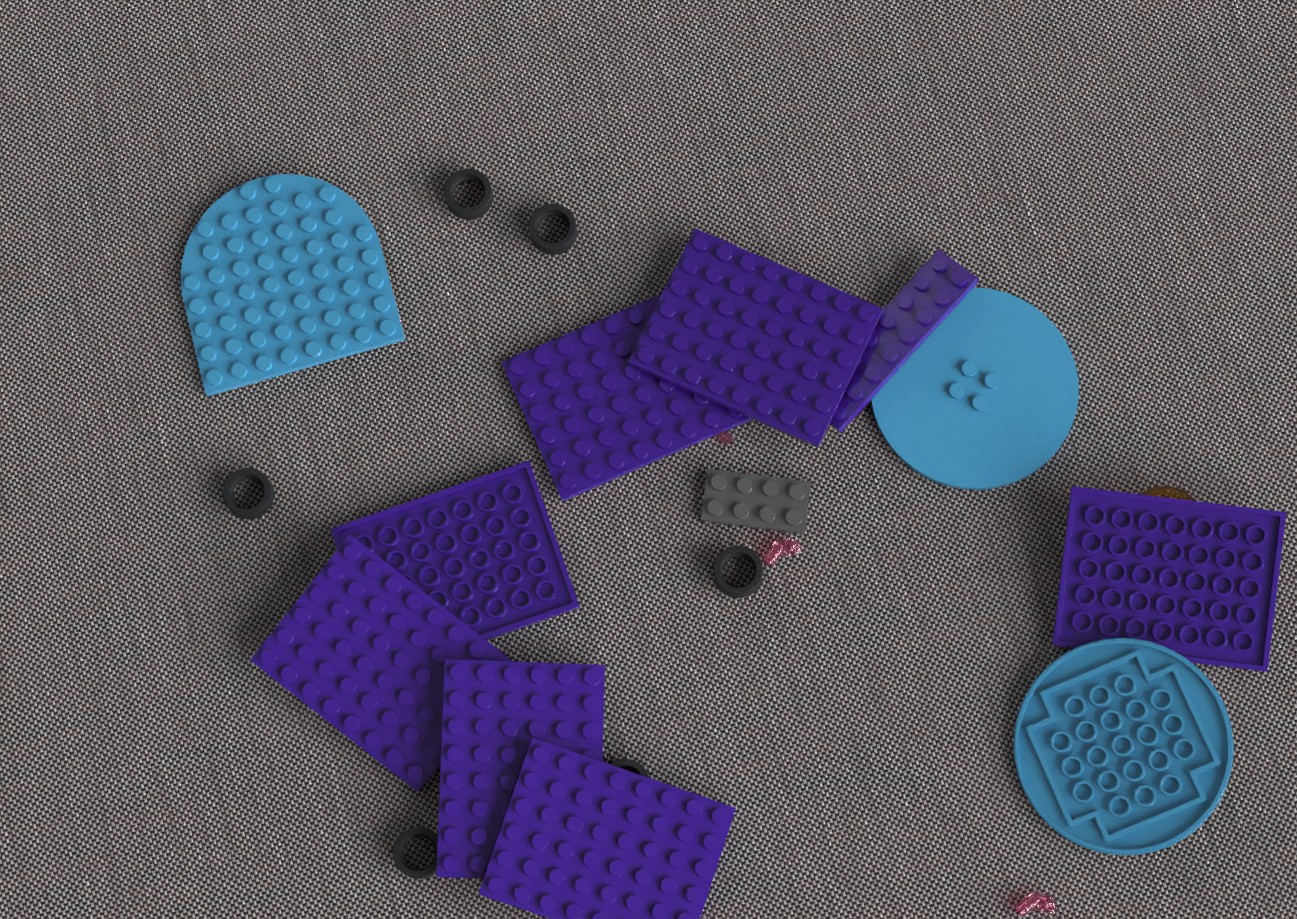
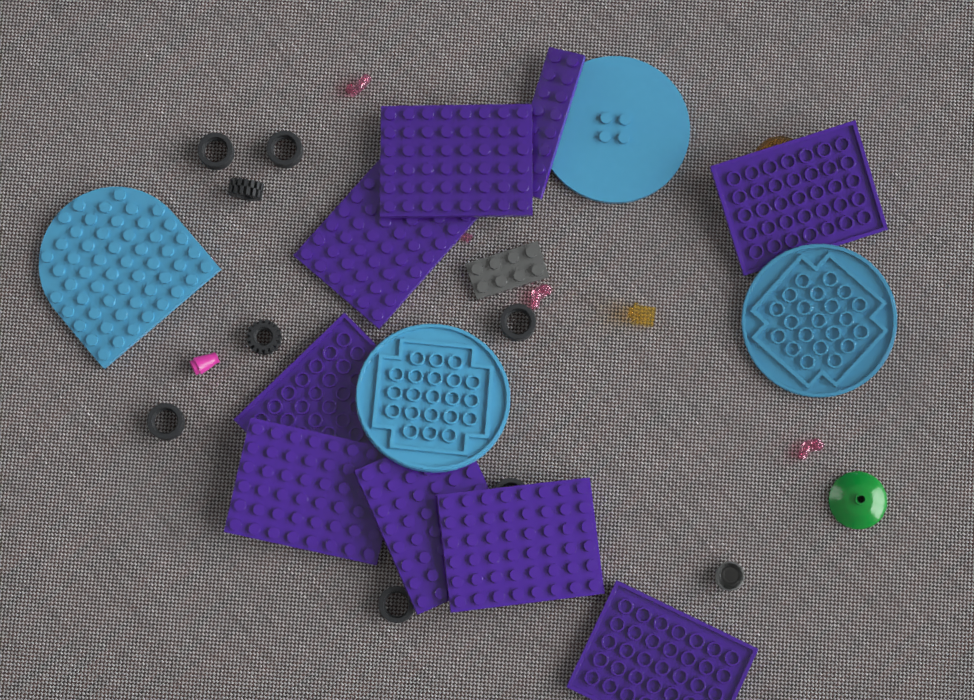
camera: 30 degrees left, 5 degrees up
none -> dark pink cone [189,352,220,375]
none -> black tyre [228,178,264,201]
none -> black tyre [246,319,282,355]
none -> clear pink arm [345,74,371,97]
none -> dark azure plate [356,324,510,473]
none -> clear yellow bracket [627,302,656,328]

